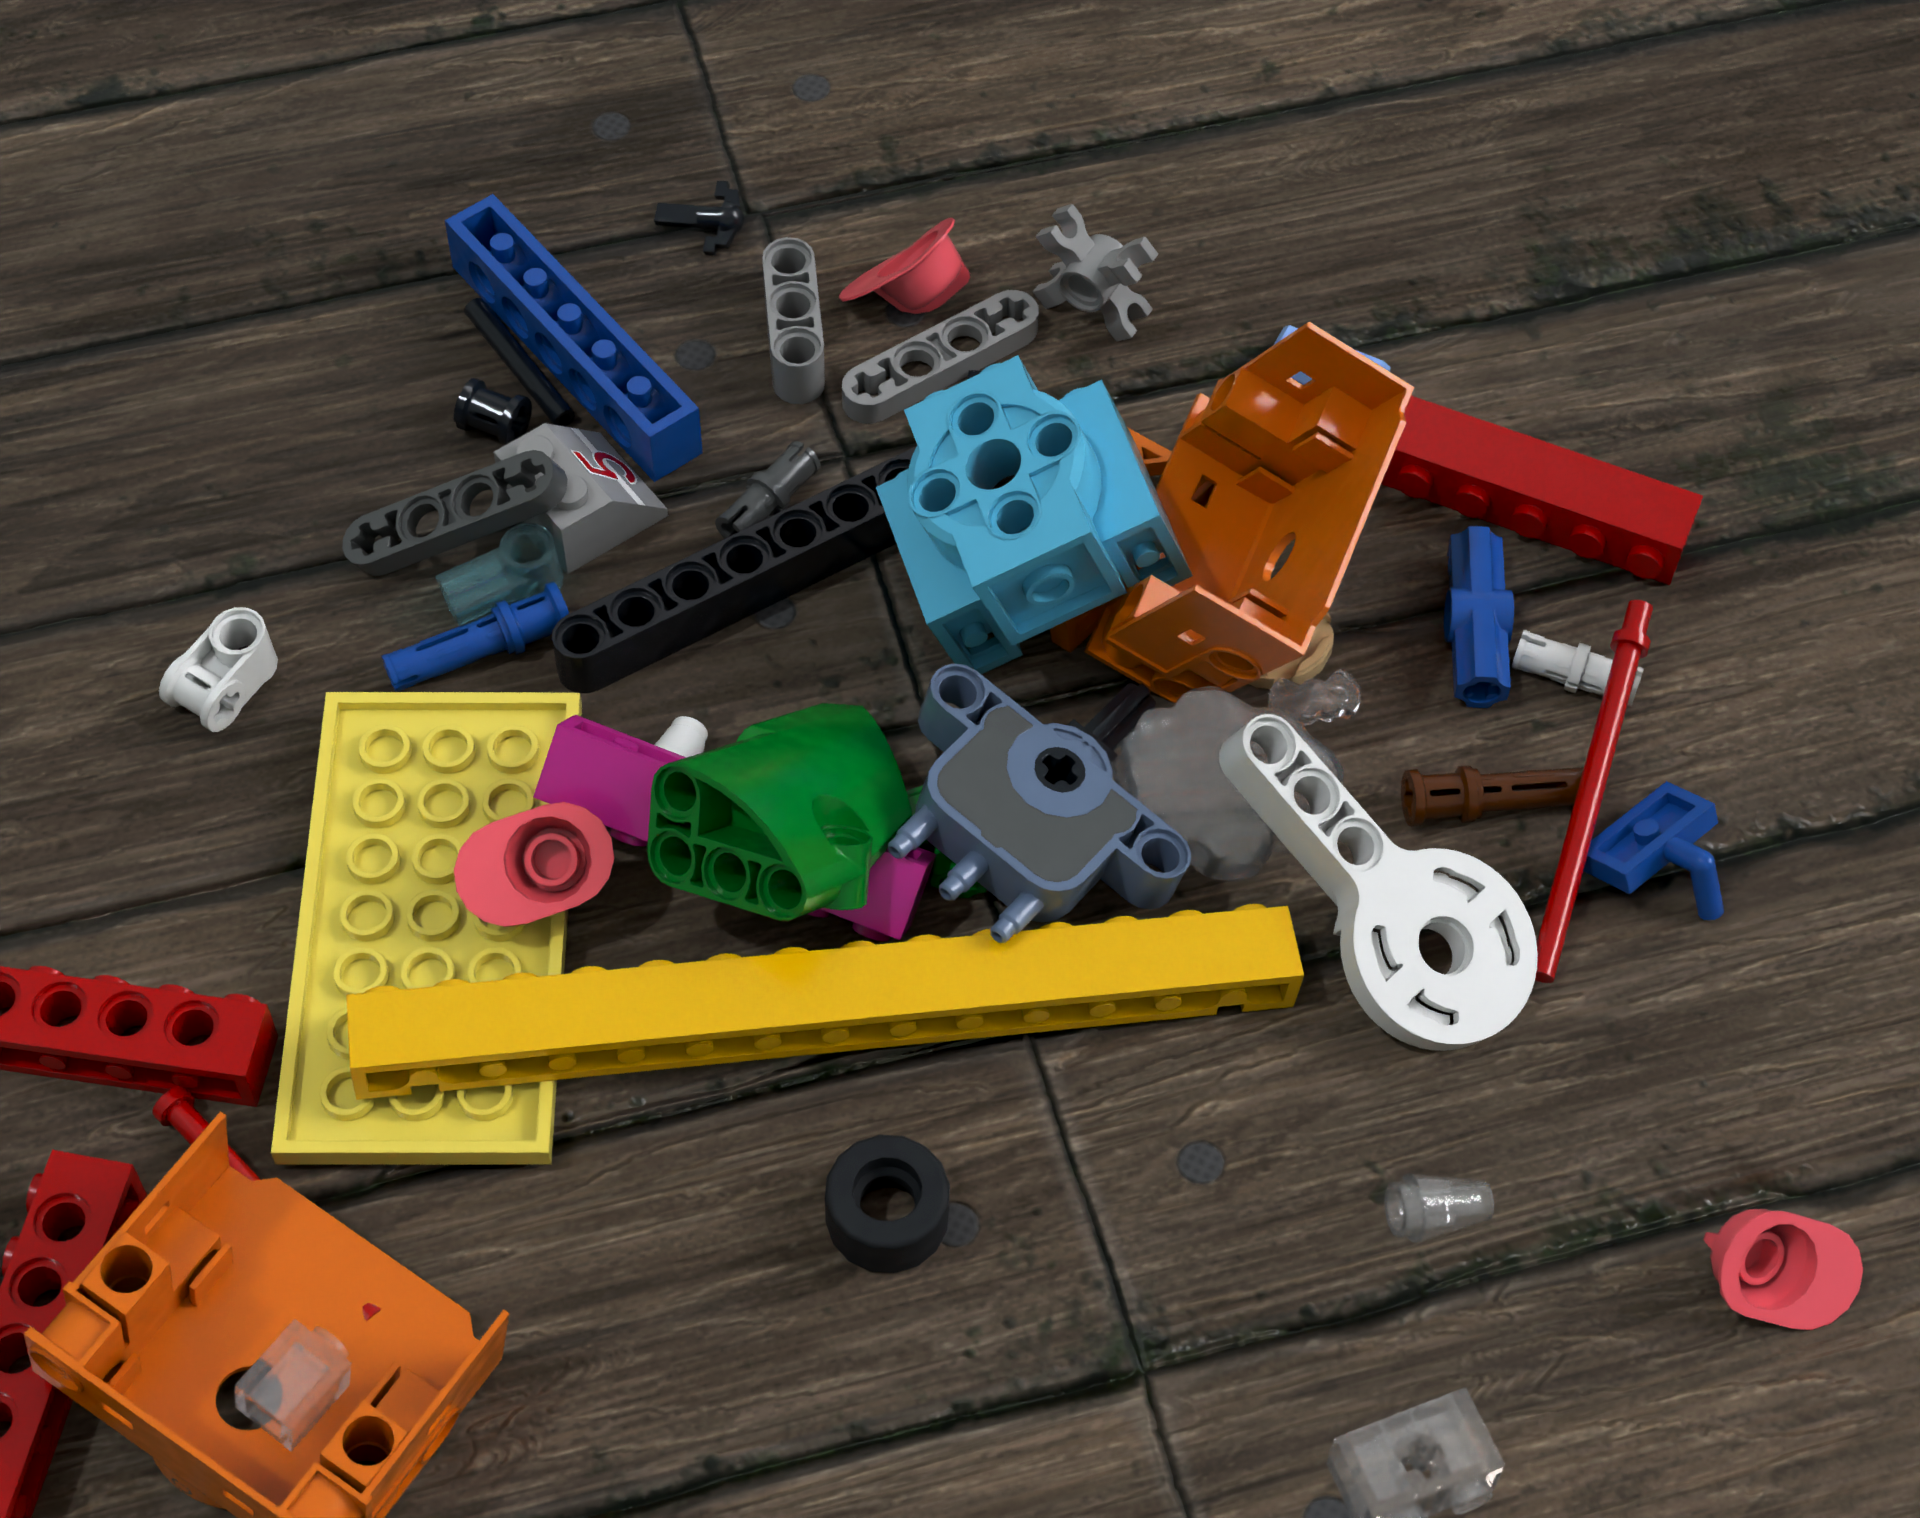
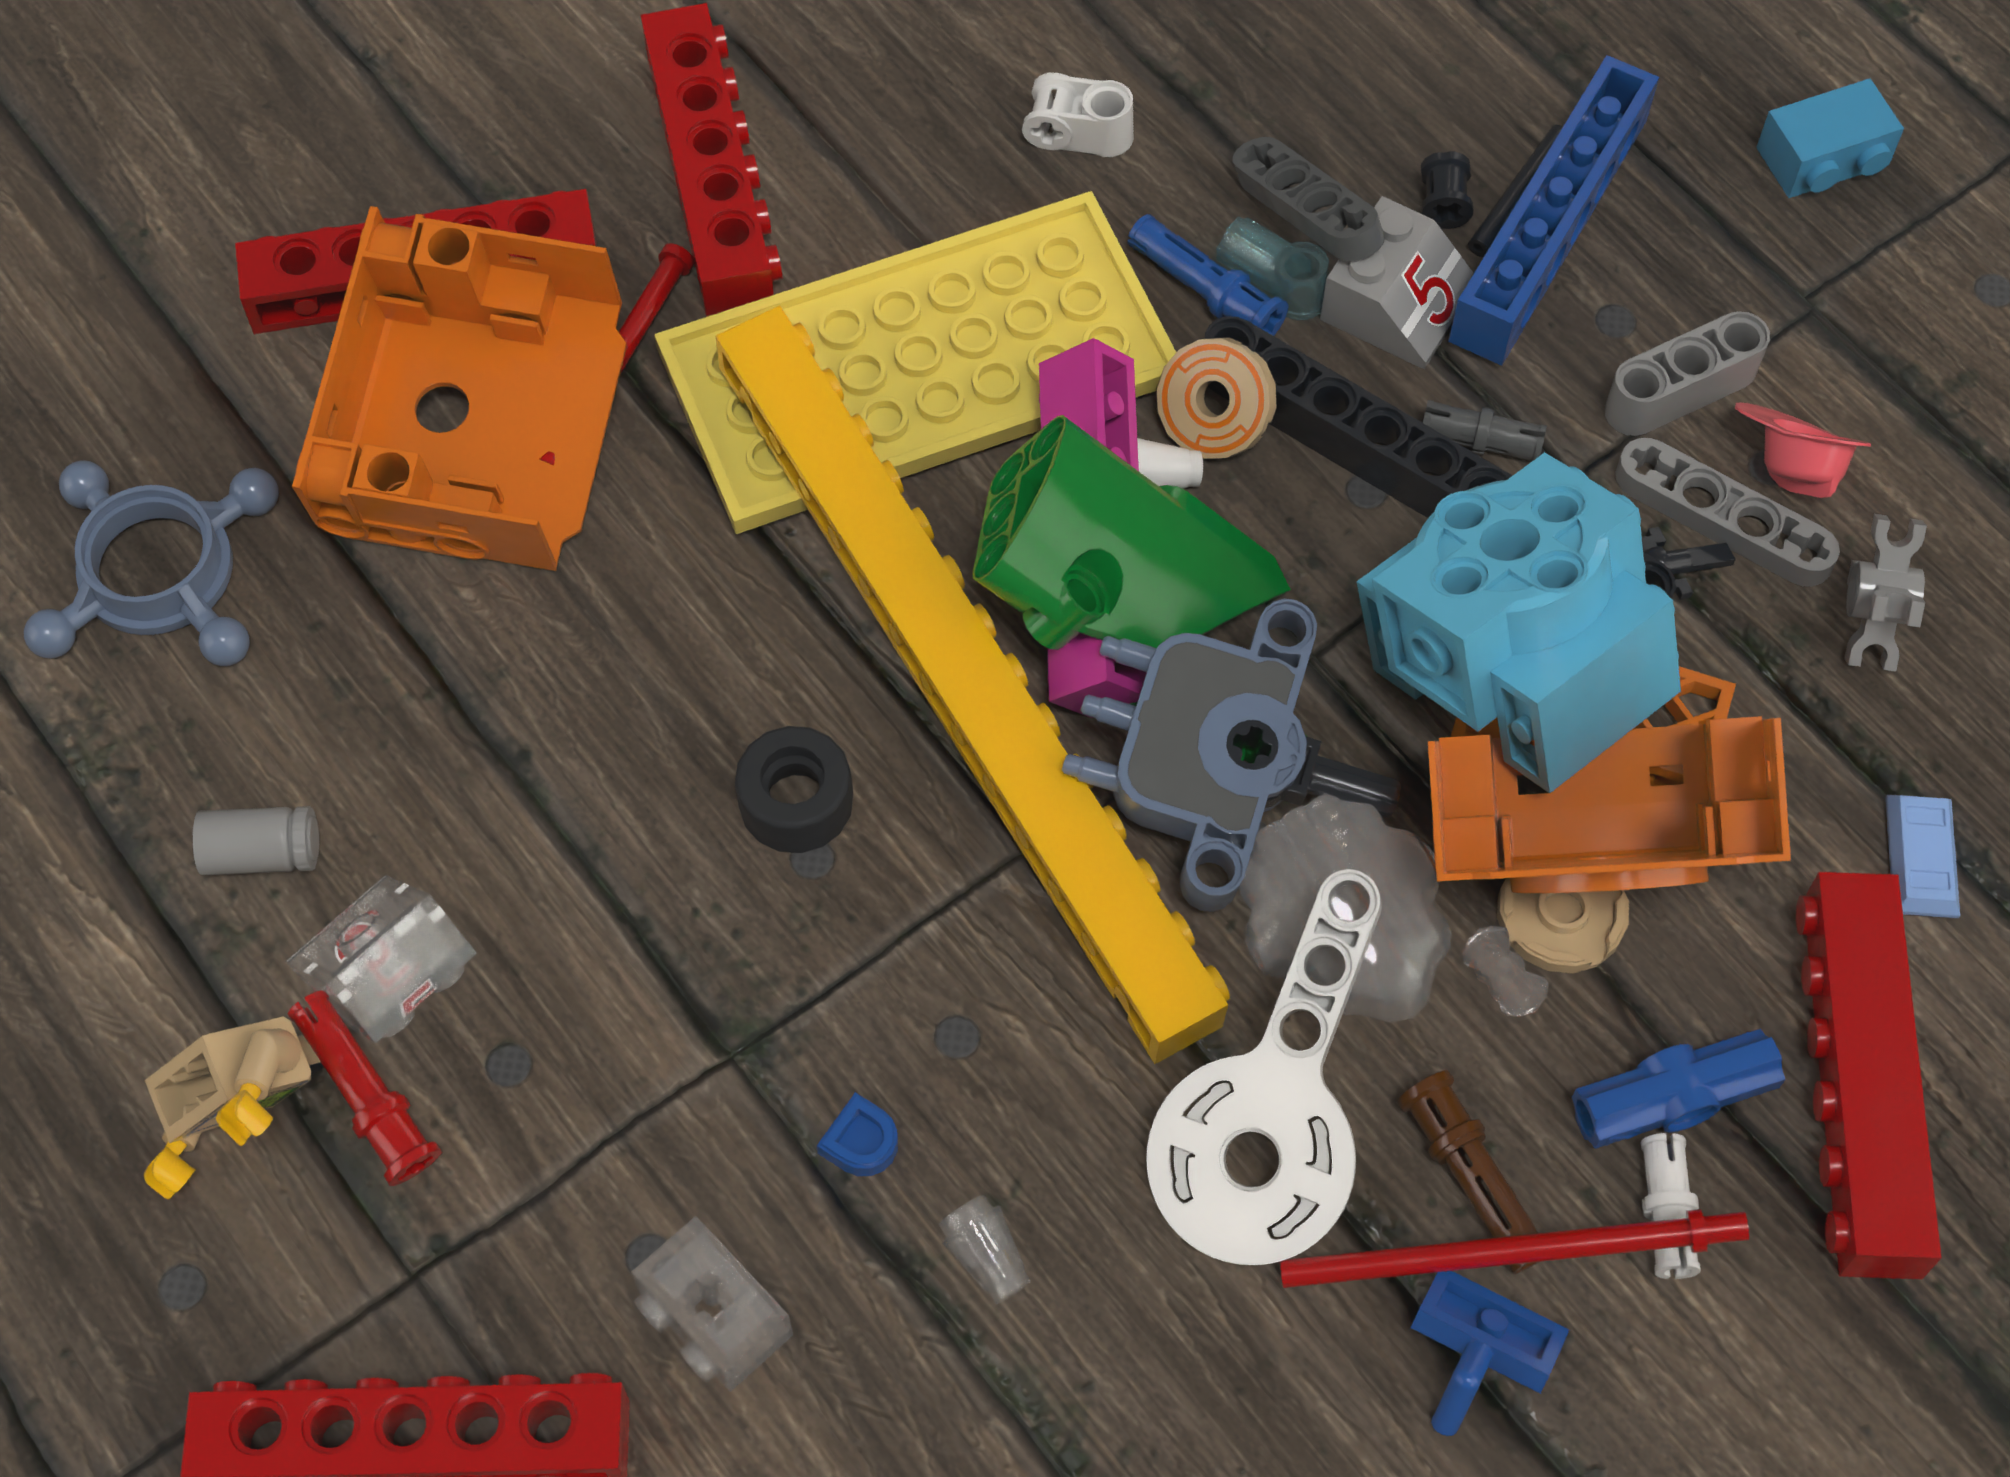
camera: 70 degrees right, 5 degrees up
clear brick [235,1319,351,1452] -> none
coral piece [454,802,615,927] -> none
black piece [654,181,744,256] -> none
none -> blue tile [817,1092,898,1176]
none -> tan tile [1157,338,1276,459]
none -> dark azure brick [1756,78,1904,198]

